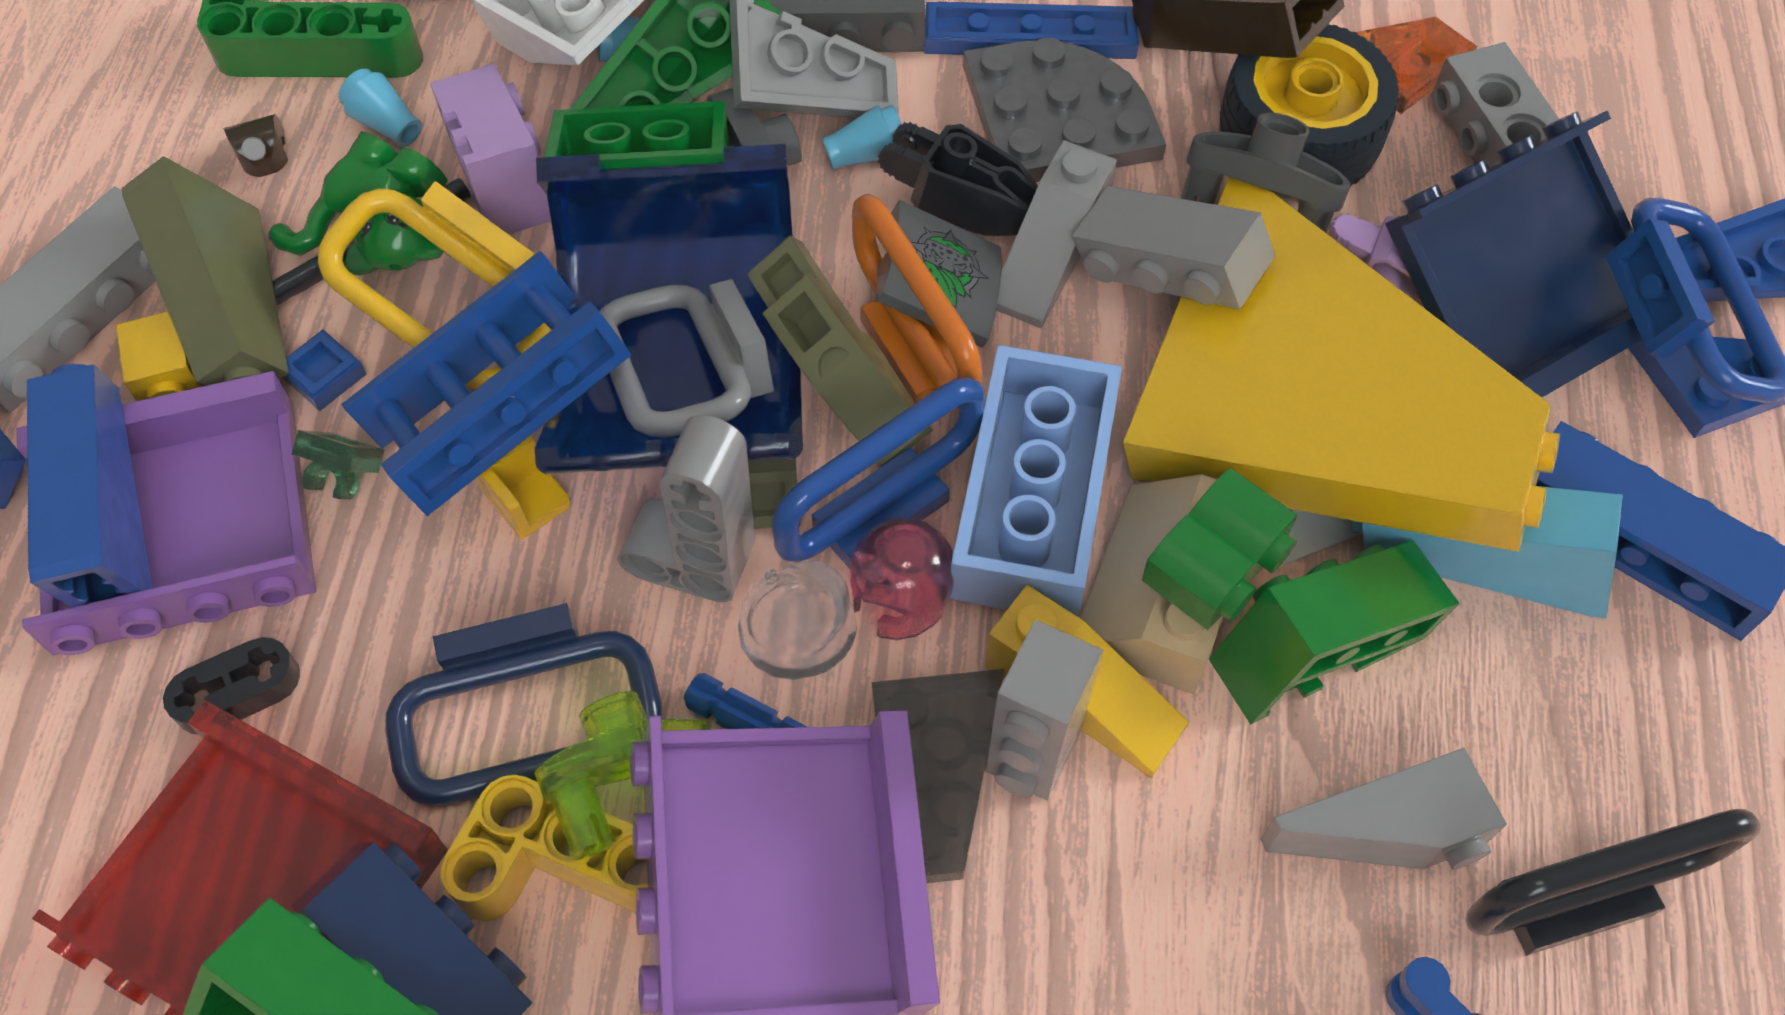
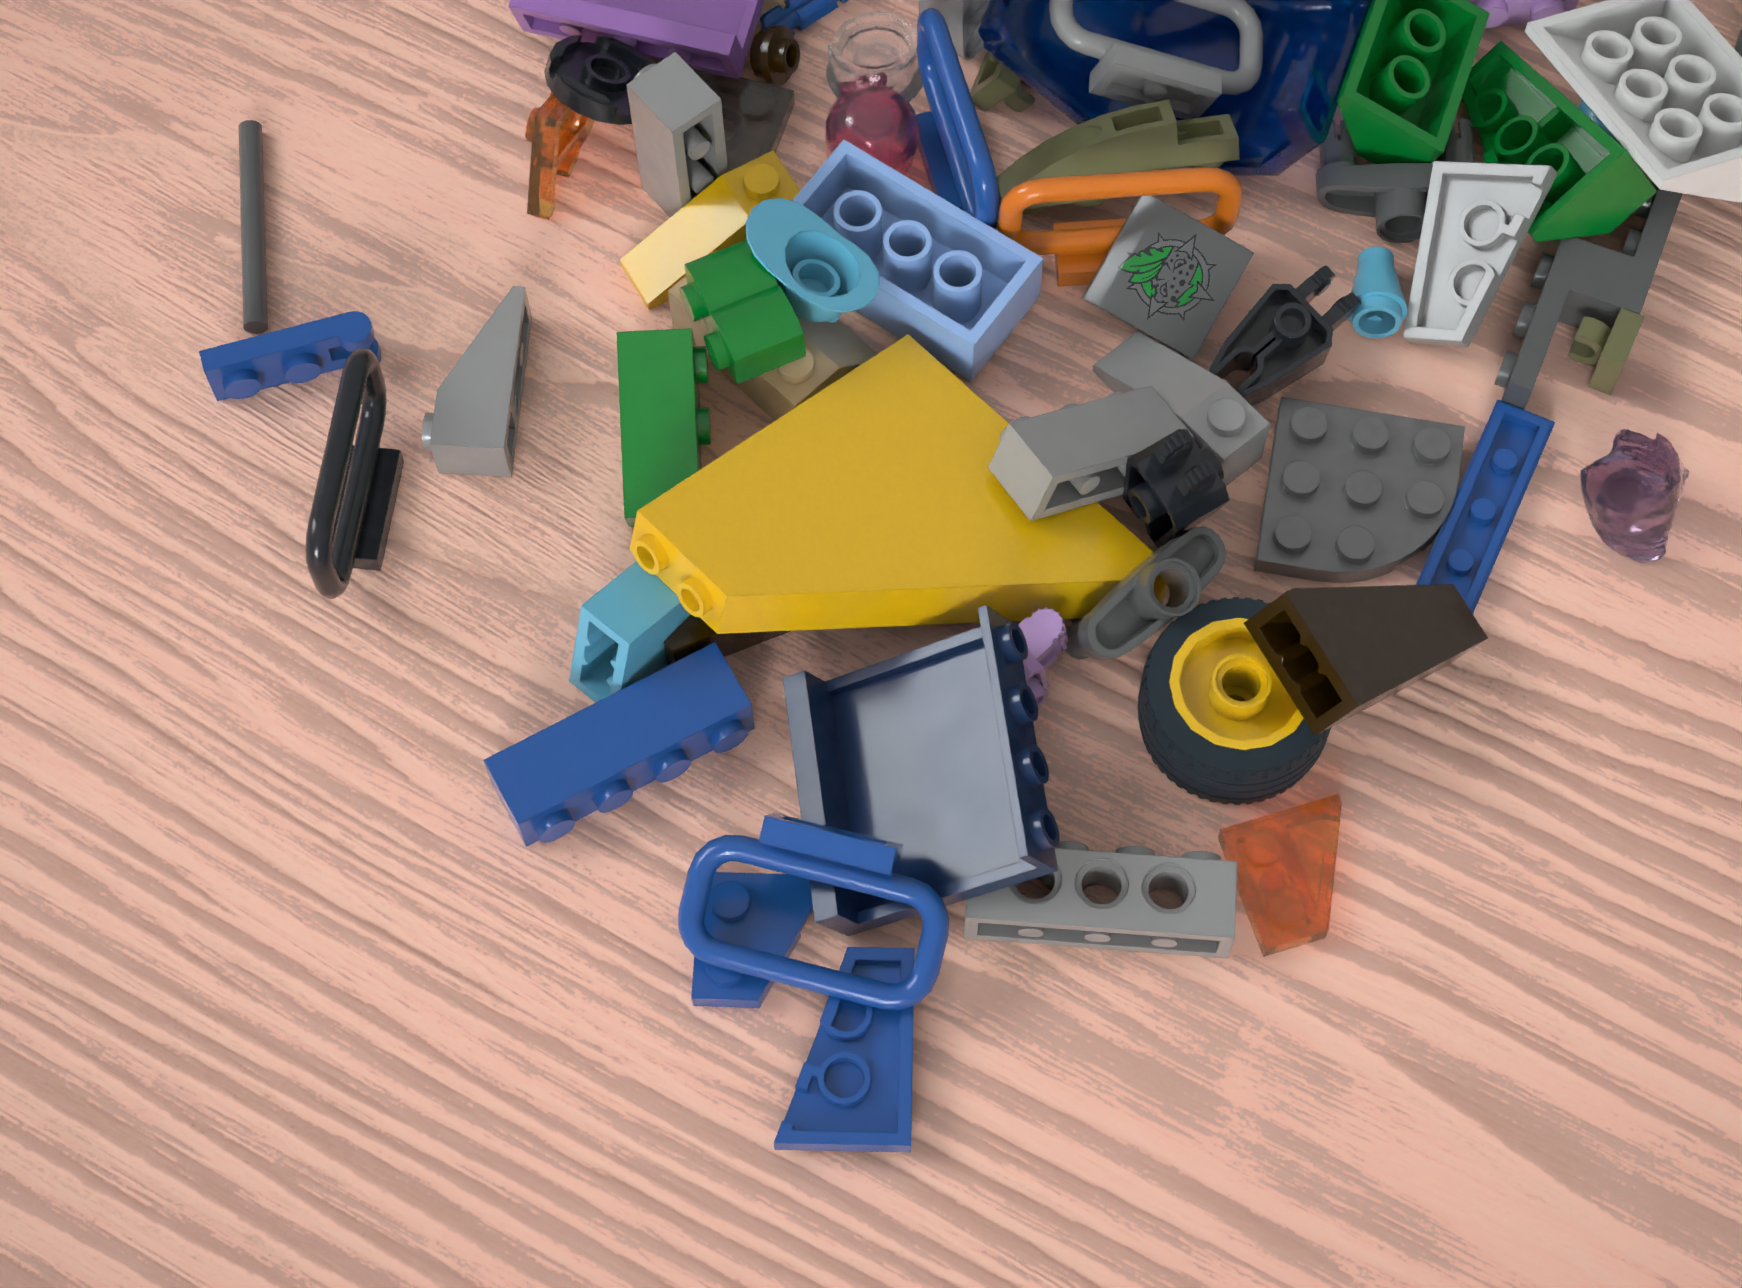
camera: 115 degrees right, 5 degrees up
none -> clear orange wing [525,91,595,220]
none -> black tile [544,35,653,125]
none -> medium azure piece [746,198,880,323]
none -> dark brown plate [750,25,800,85]
none -> black hinge [1123,429,1230,548]

